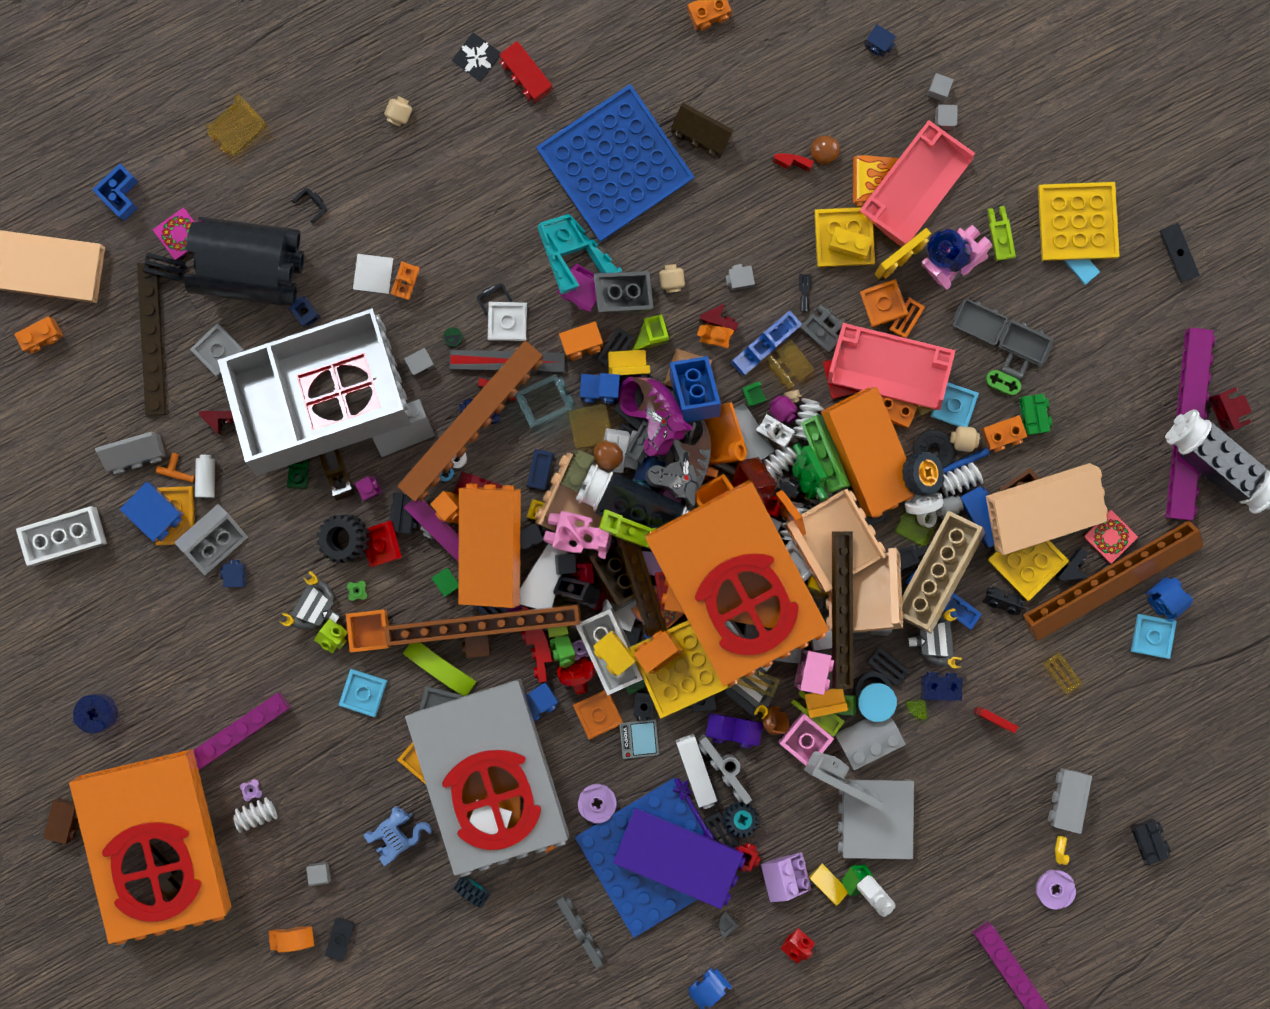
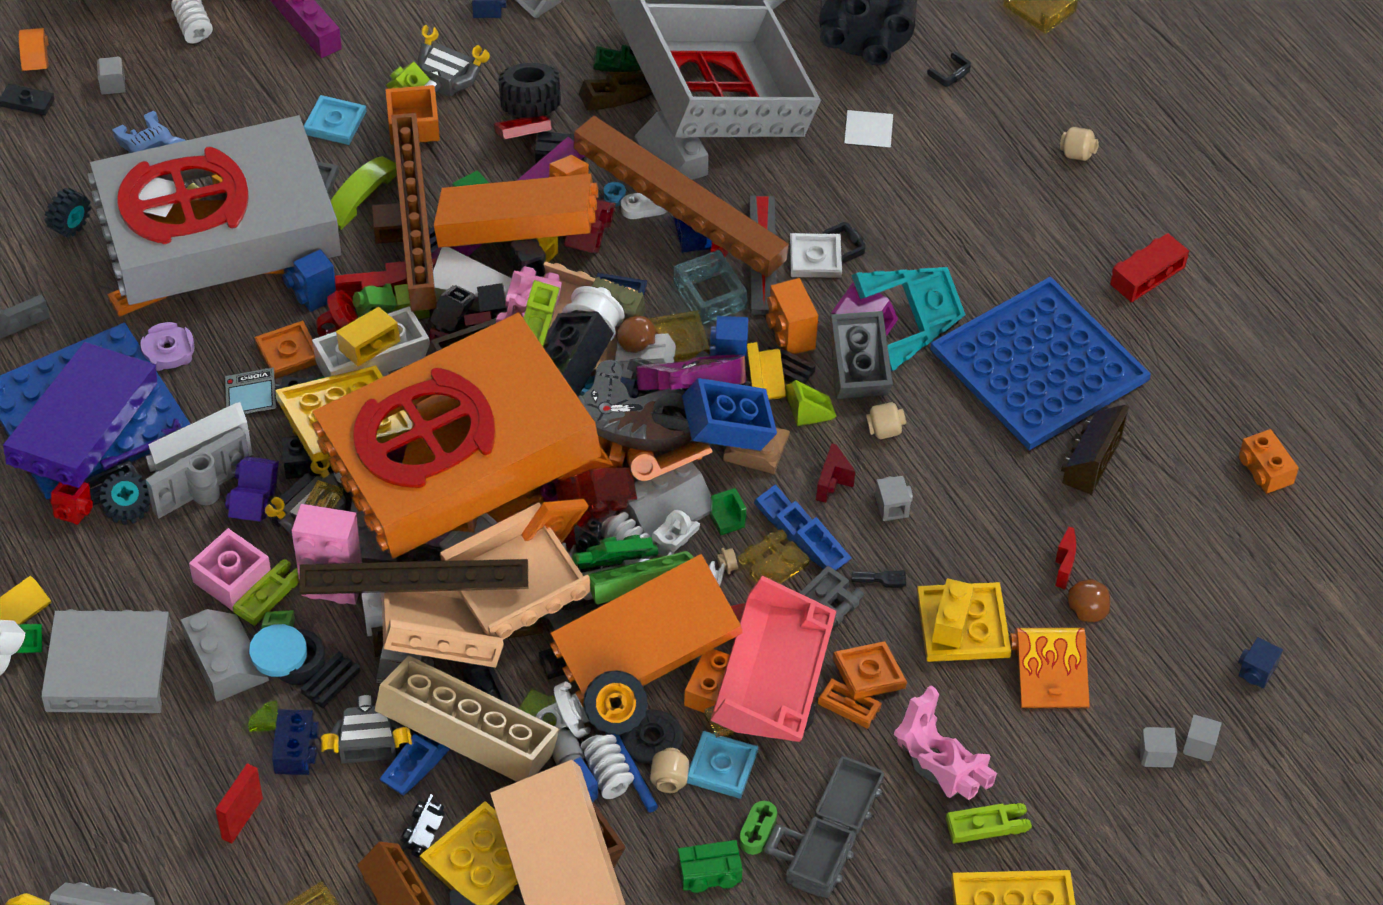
camera: 95 degrees right, 35 degrees down
lavender plate [240,779,262,801] -> none
dark blue brick [289,296,321,328] -> none
bright green plate [347,581,367,601] -> none
magenta brick [355,476,383,501] -> none
orange hips [390,261,420,300] -> none
light grey panel [404,348,435,375] -> none
dark green tile [443,327,463,347] -> none
black sticker [452,32,501,82] -> none
orange piece [634,630,685,674] -> none
orange hips [697,324,734,348] -> none
lavender slope [761,852,812,902] -> none
dark orange hair [762,706,789,735] -> none
magenta head [769,395,798,424] -> none
light grey plate [804,751,884,810] -> none
light orange panel [805,689,848,718] -> none
coral slope [859,120,975,247] -> none
yellow plate [874,228,931,280] -> none
clear blue brick [927,229,972,272] -> none
orange brick [980,415,1027,453] -> none

